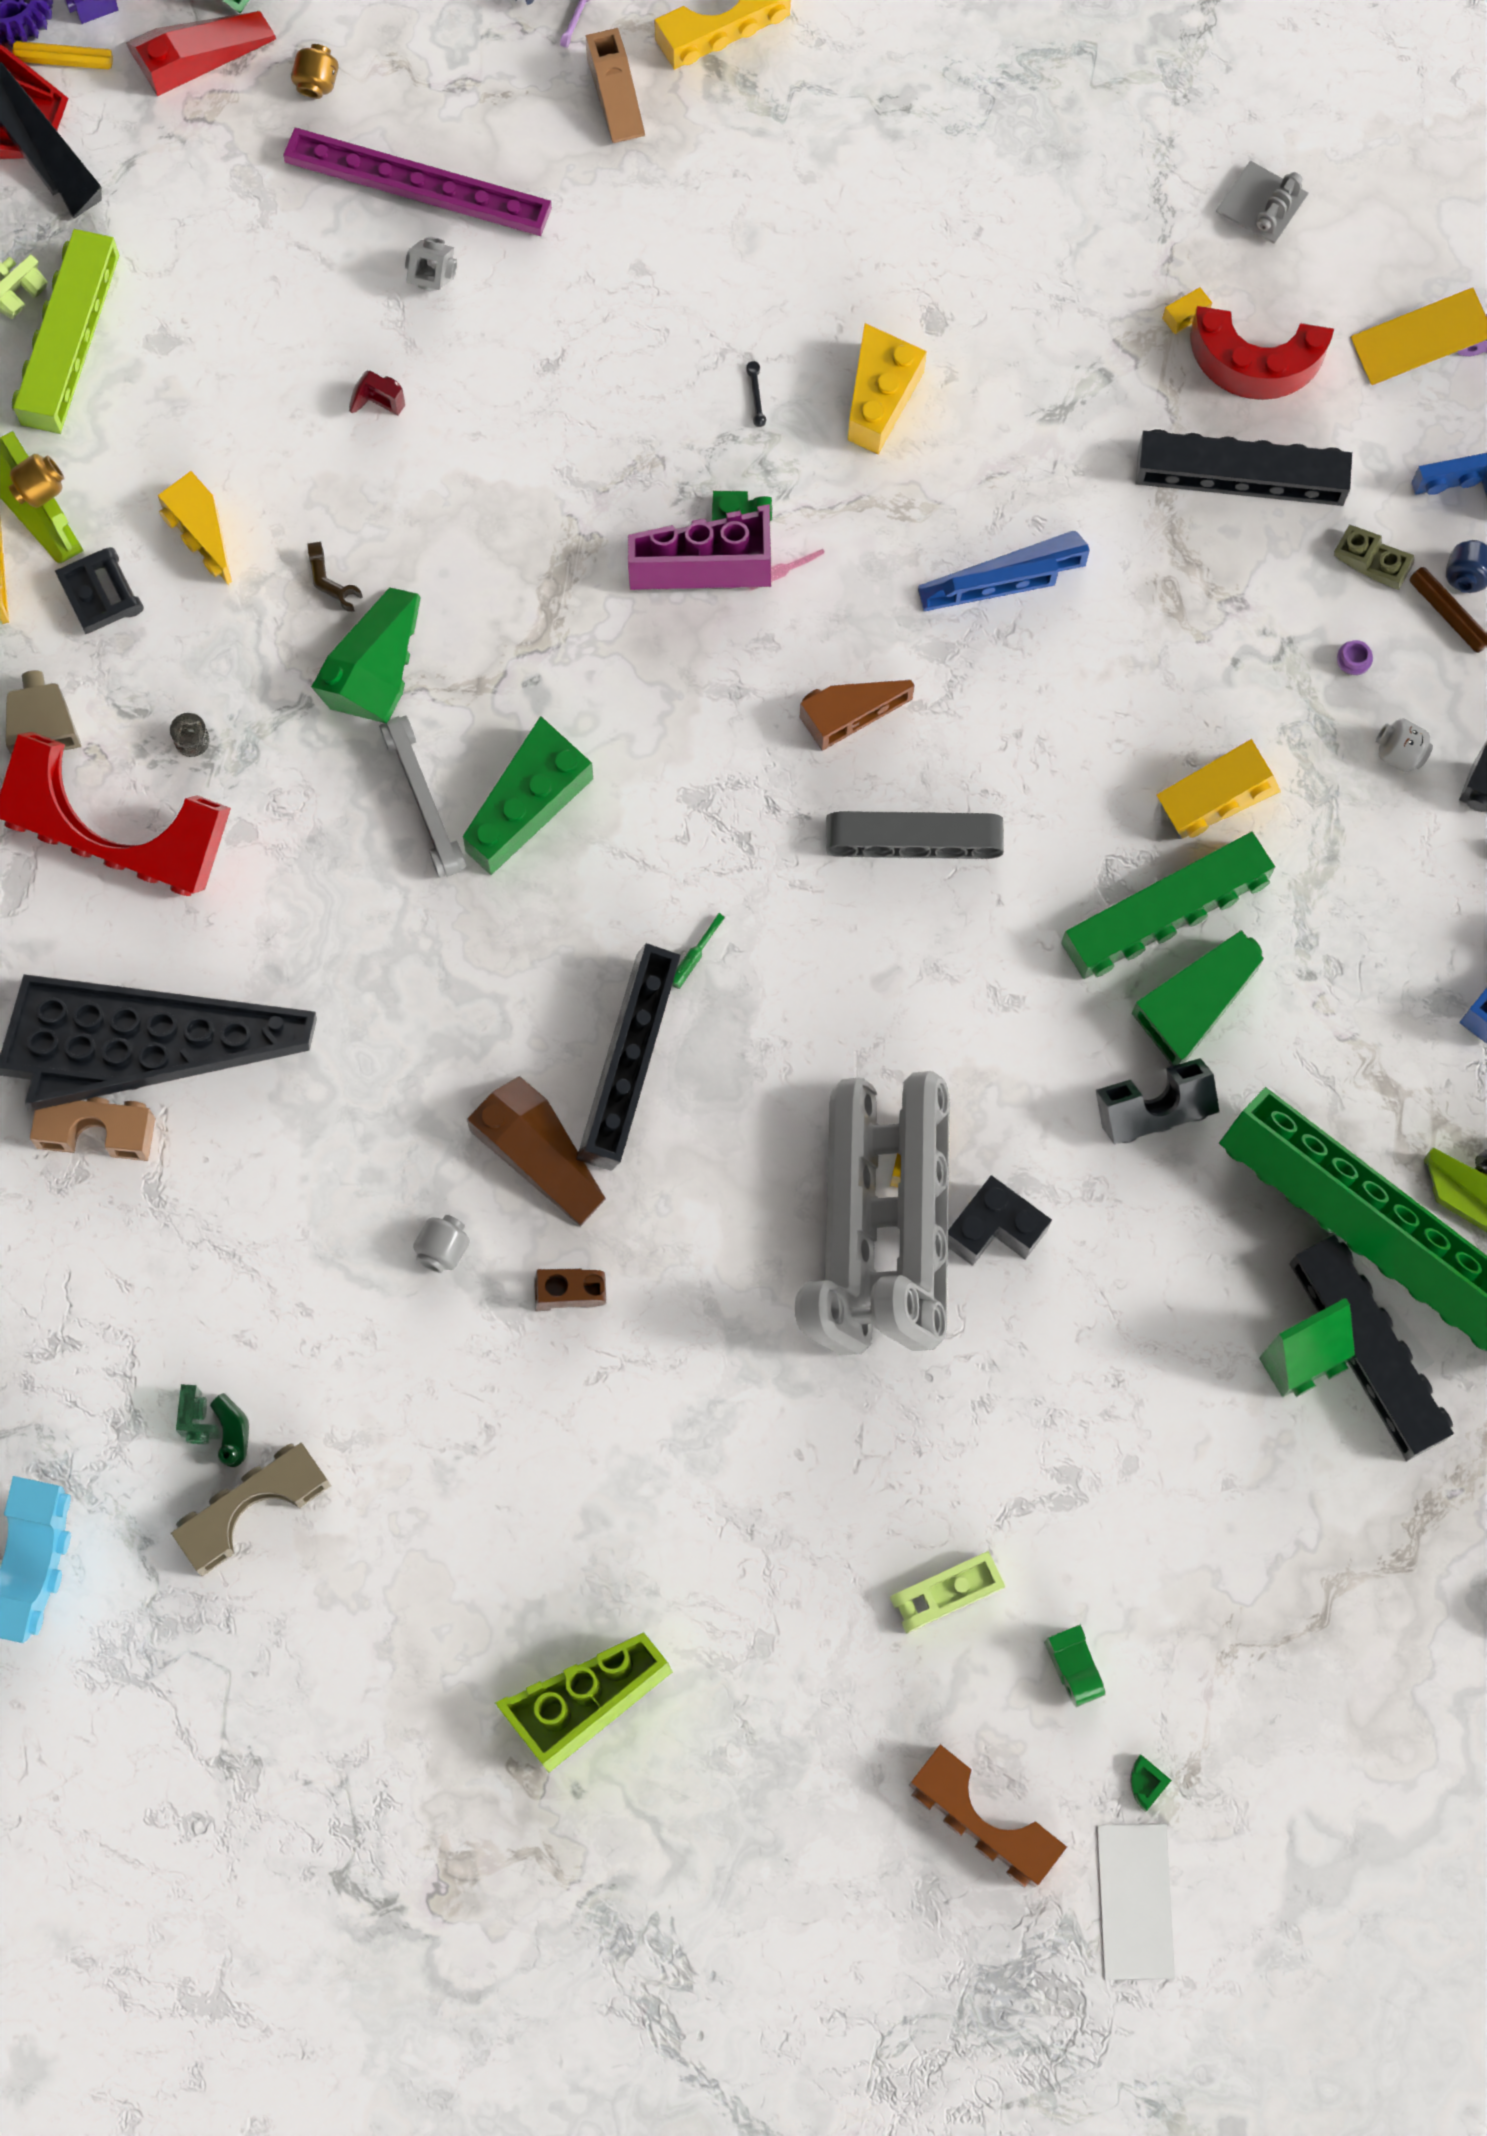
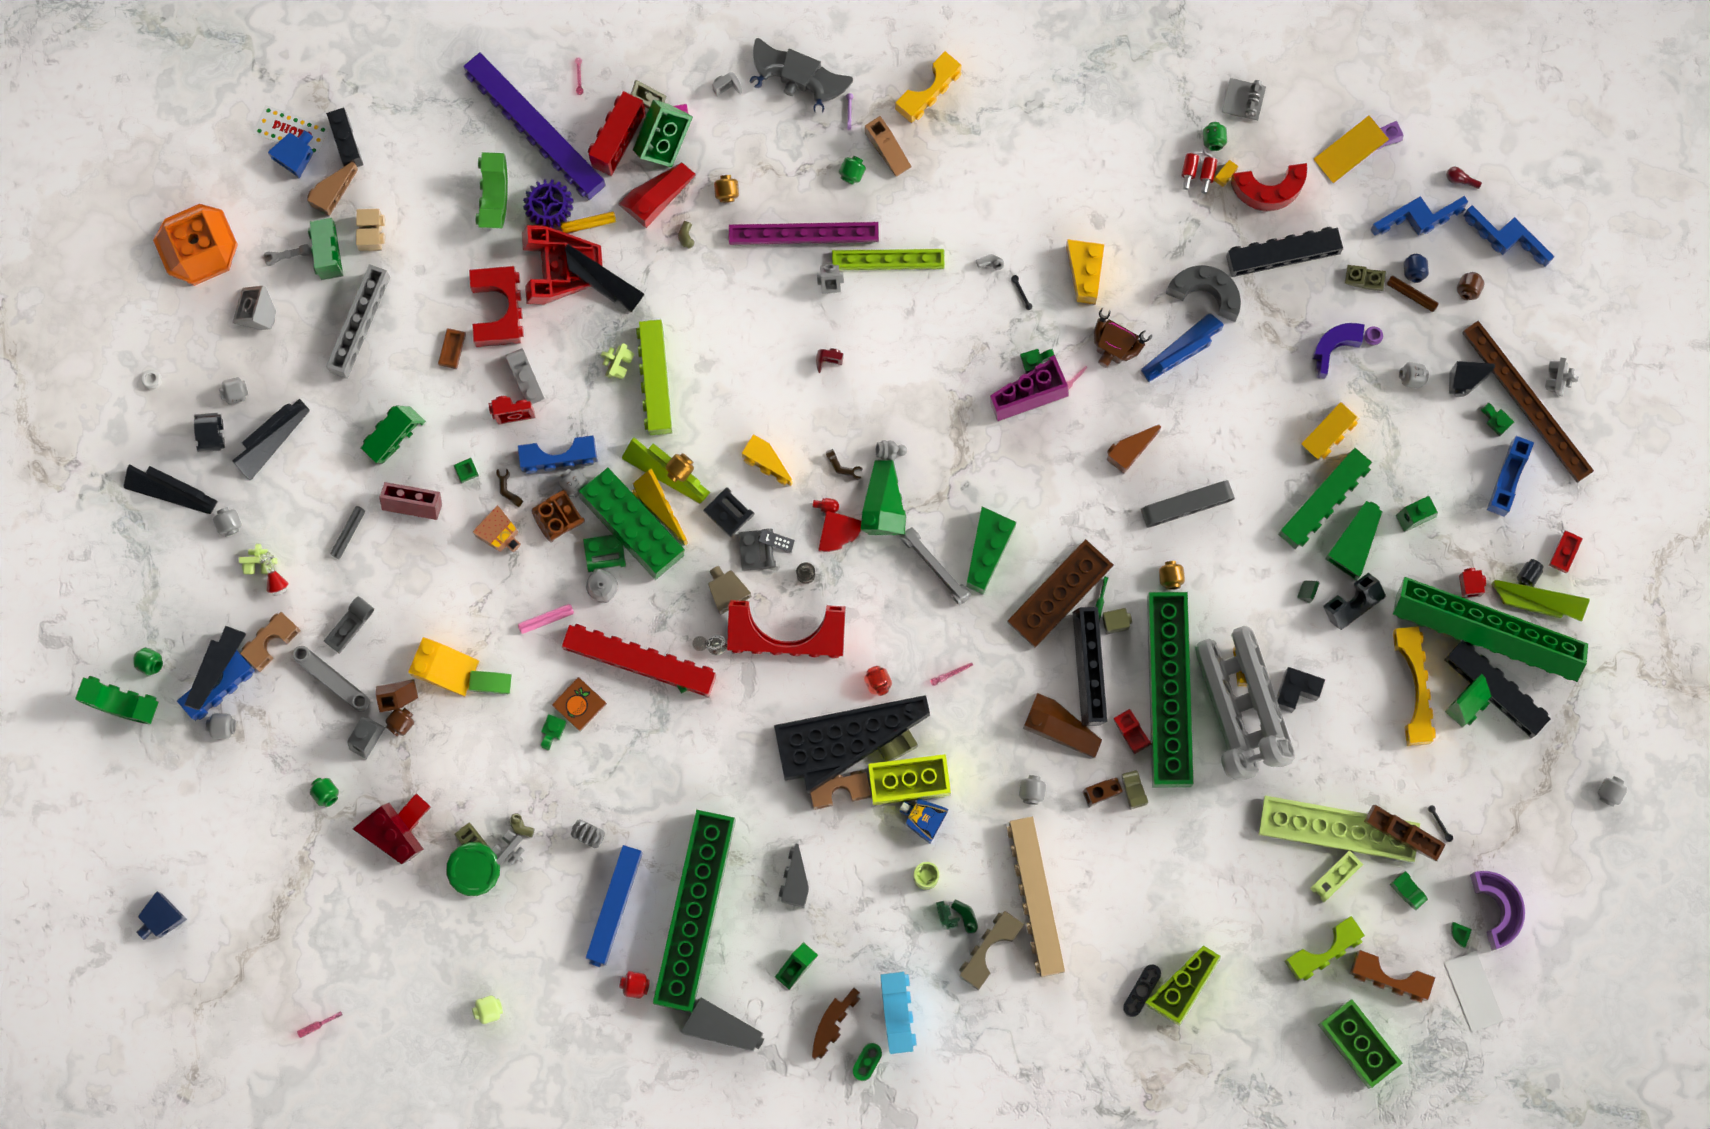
camera: 15 degrees left, 5 degrees up
none -> olive arm [678,221,694,249]
none -> dark grey plate [739,529,776,571]
none -> black sticker [759,529,795,553]
none -> red cylinder [812,498,839,513]
none -> red brick [819,511,861,552]
none -> lime tile [832,249,945,270]
none -> green head [839,155,866,185]
none -> clear red head [864,666,892,696]
none -> neon yellow brick [868,754,951,805]
none -> light grey piece [876,440,907,461]
none -> olive leg [879,730,918,762]
none -> torso [899,799,949,844]
none -> yellowish green wheel [914,862,939,890]
none -> clear pink piece [931,662,973,686]
none -> light grey arm [976,254,1004,270]
none -> reddish brown plate [1007,539,1114,648]
none -> tan brick [1007,816,1065,977]
none -> reddish brown torso [1094,308,1152,368]
none -> olive brick [1102,608,1132,635]
none -> red slope [1113,709,1151,754]
none -> olive leg [1121,770,1149,810]
none -> black beam [1123,964,1161,1017]
none -> green brick [1147,592,1194,788]
none -> pearl gold head [1159,561,1185,590]
none -> dark grey brick [1166,265,1241,322]
none -> red piece [1182,148,1218,194]
none -> green head [1203,122,1227,151]
none -> yellowish green plate [1258,796,1420,863]
none -> lime arch [1284,916,1365,981]
none -> dark green slope [1297,580,1320,603]
none -> dark purple arch [1312,323,1365,379]
none -> bright green brick [1318,999,1403,1089]
none -> reddish brown slope [1364,805,1446,861]
none -> yellow arch [1393,627,1436,746]
none -> green torso [1395,496,1438,532]
none -> black hinge [1428,805,1453,842]
none -> red brick [1459,568,1486,598]
none -> medium lavender brick [1470,871,1525,951]

